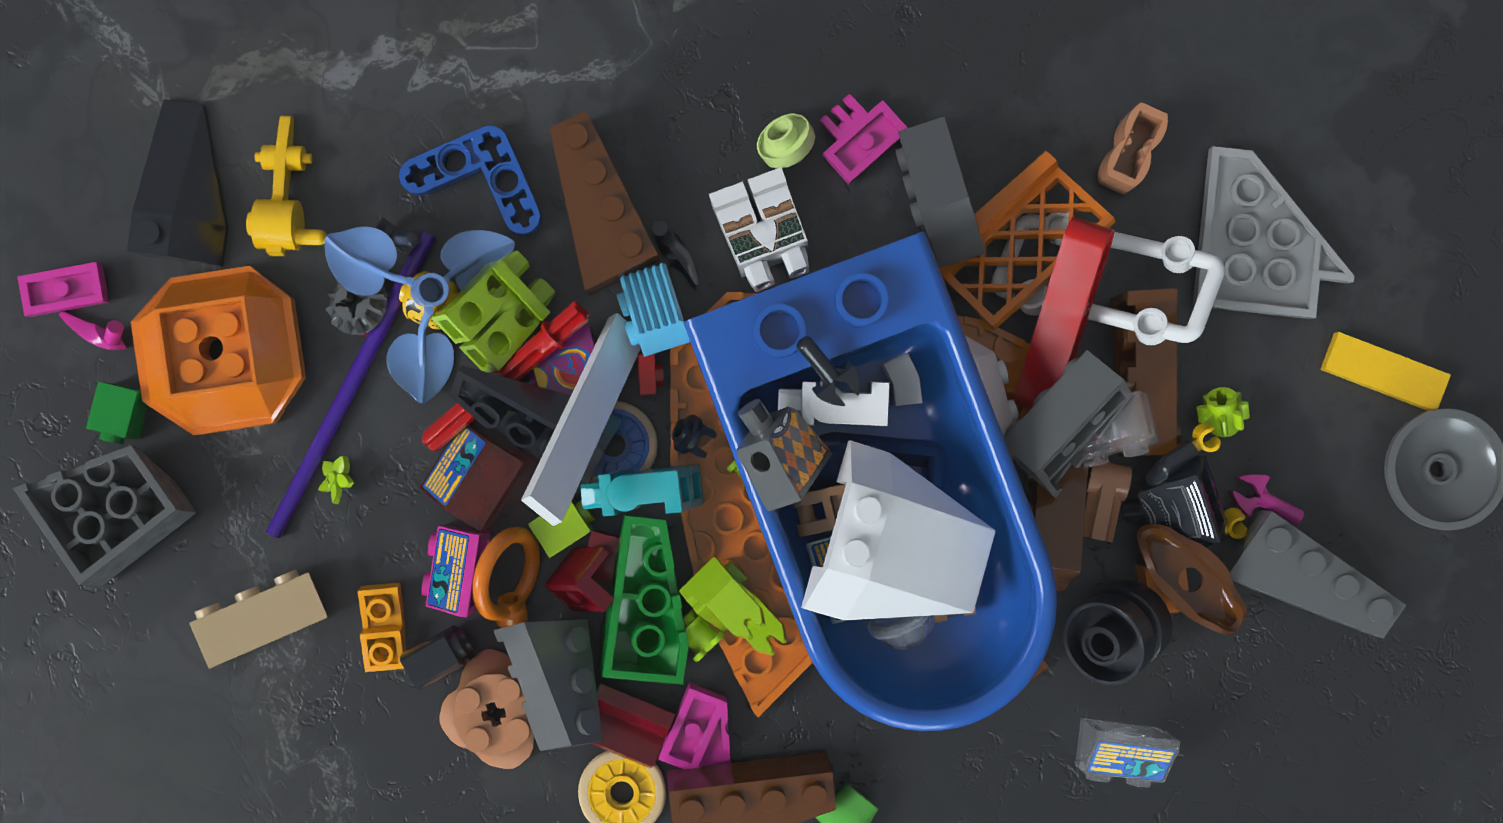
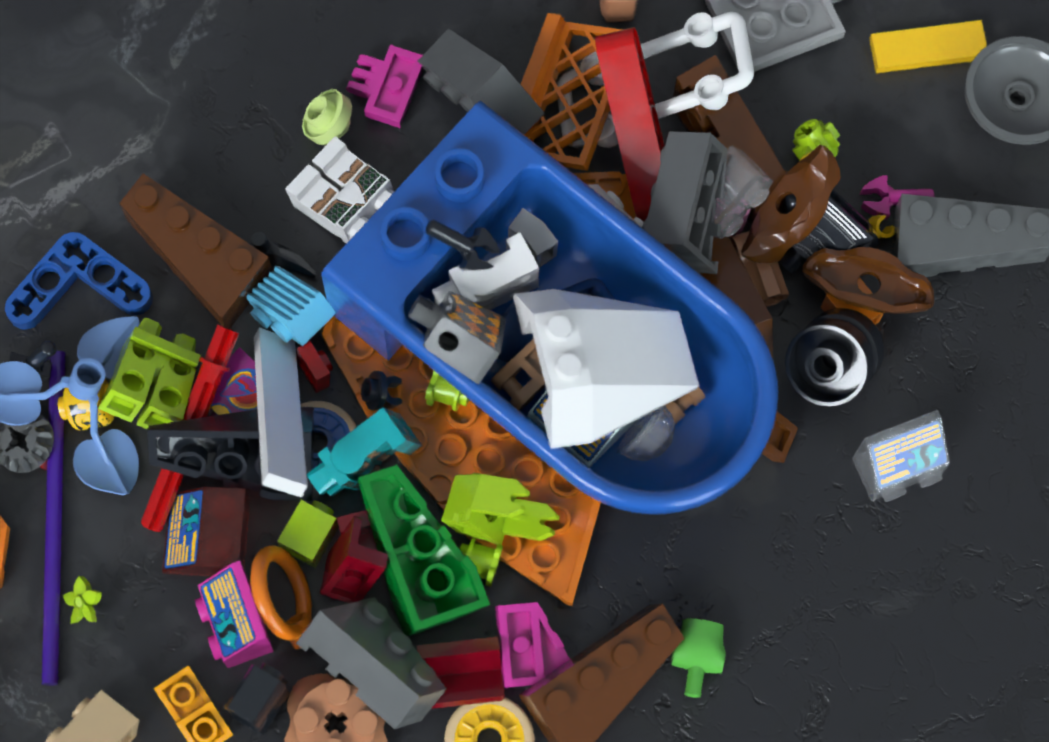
camera: 30 degrees left, 15 degrees down
none -> reddish brown piece [741,145,841,263]

